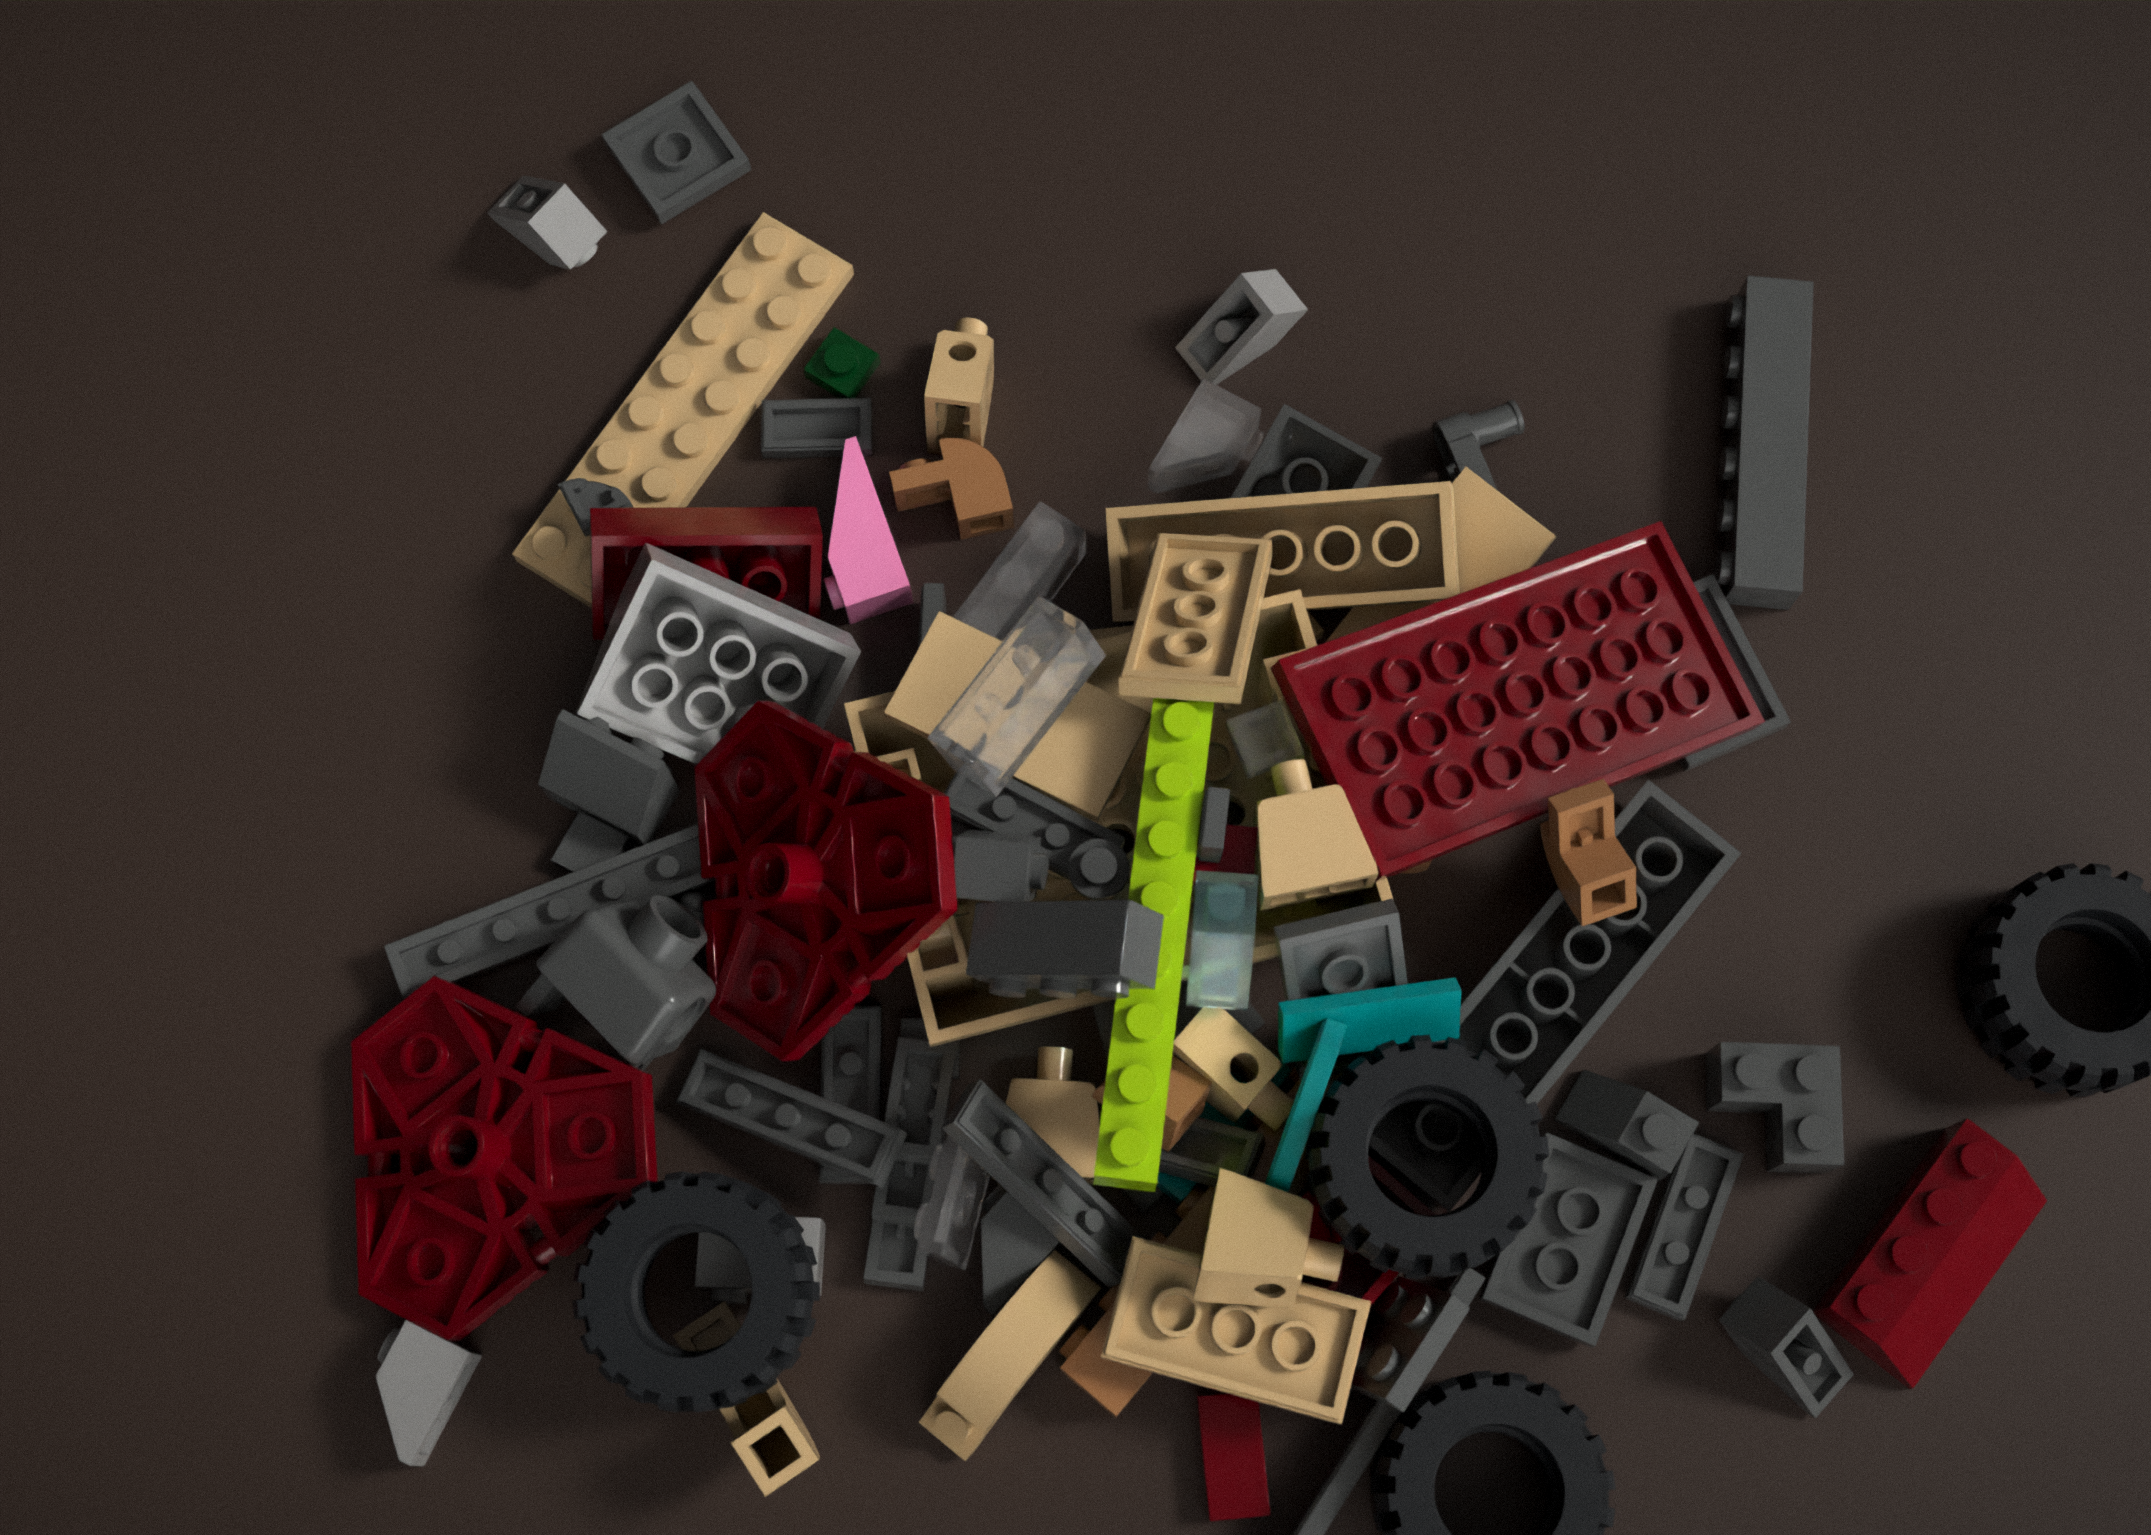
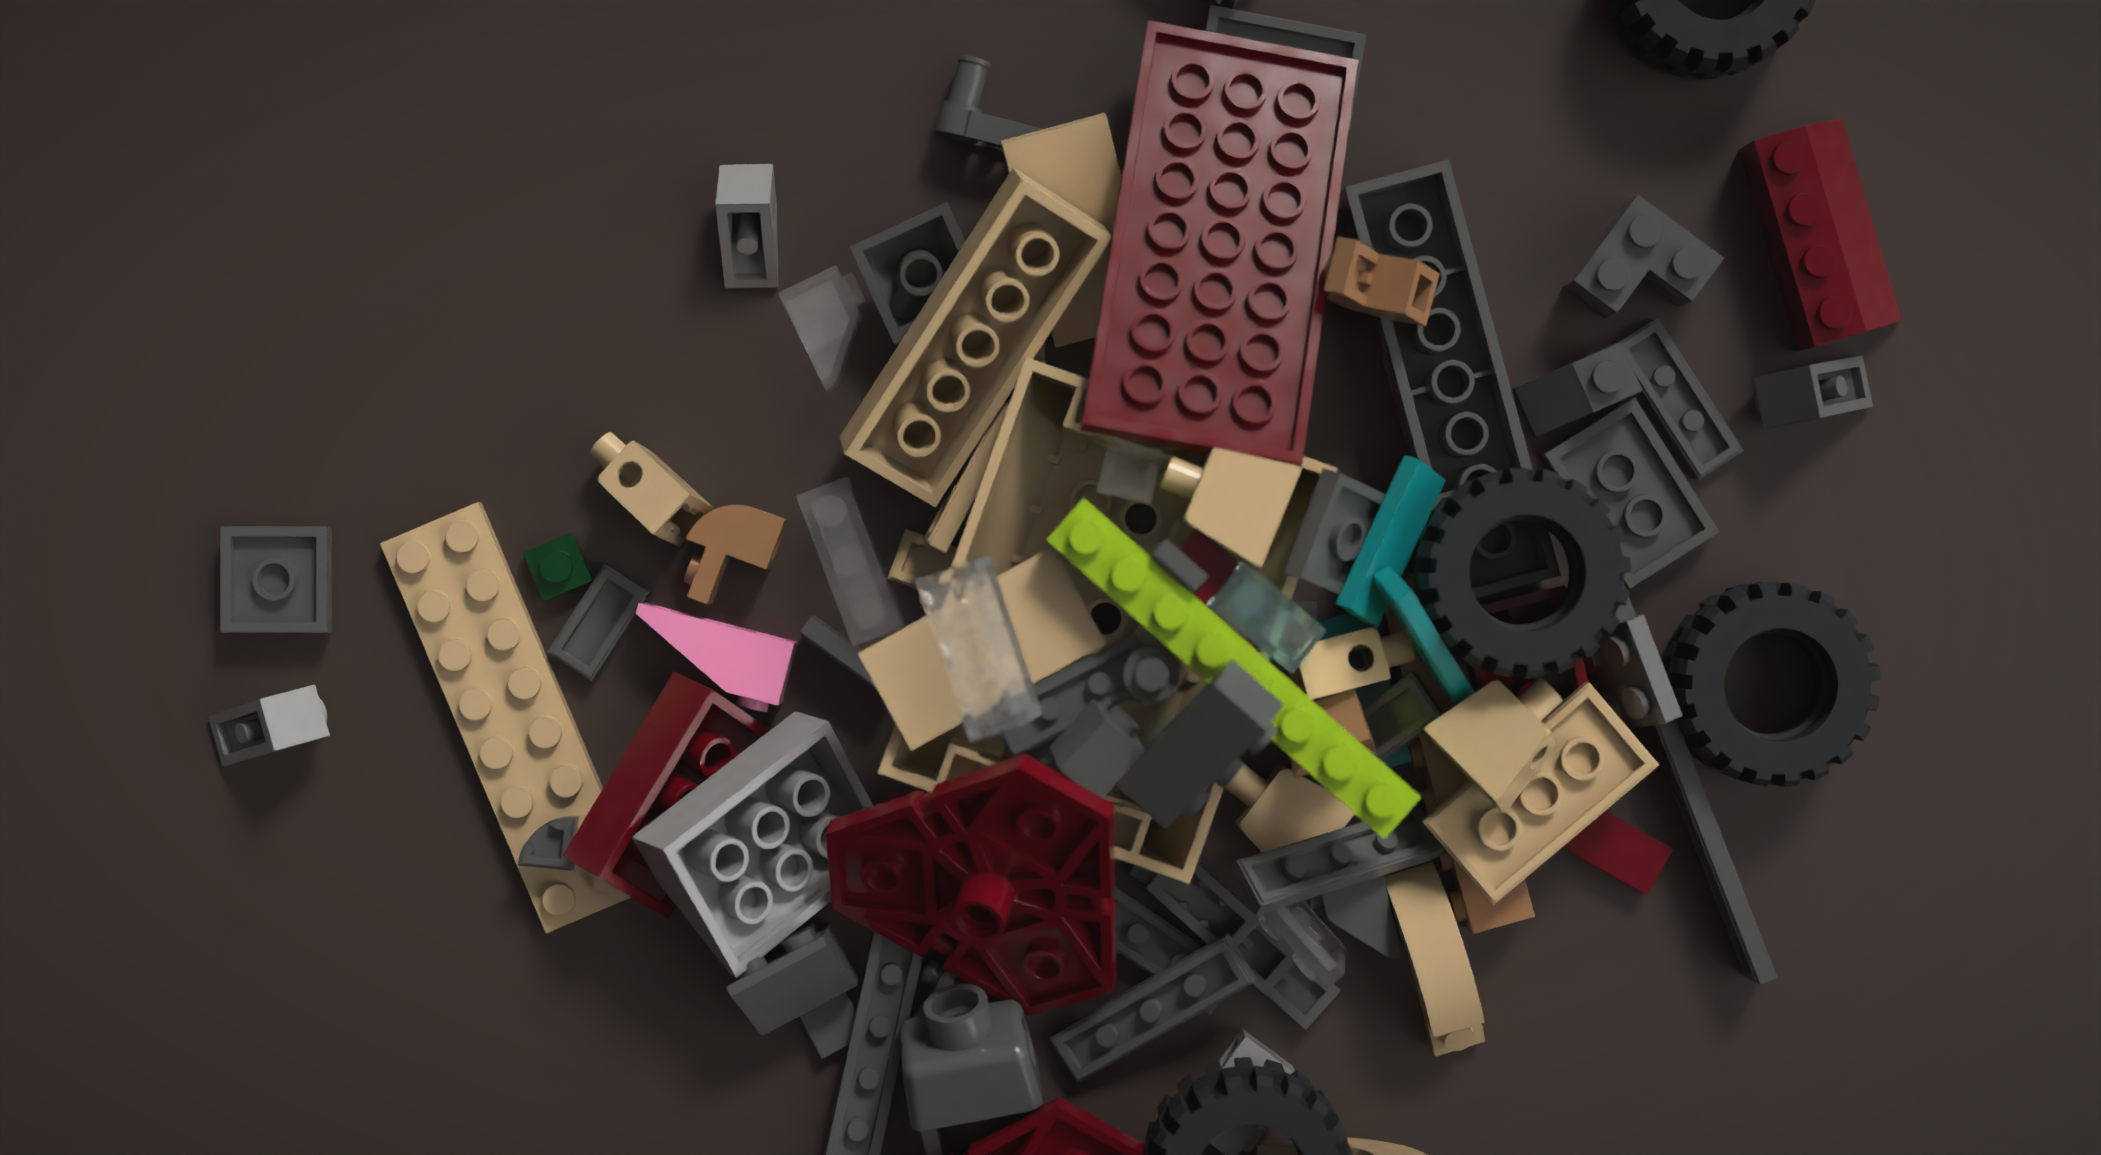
camera: 55 degrees left, 15 degrees up
tan tile [1118,533,1272,704] -> none

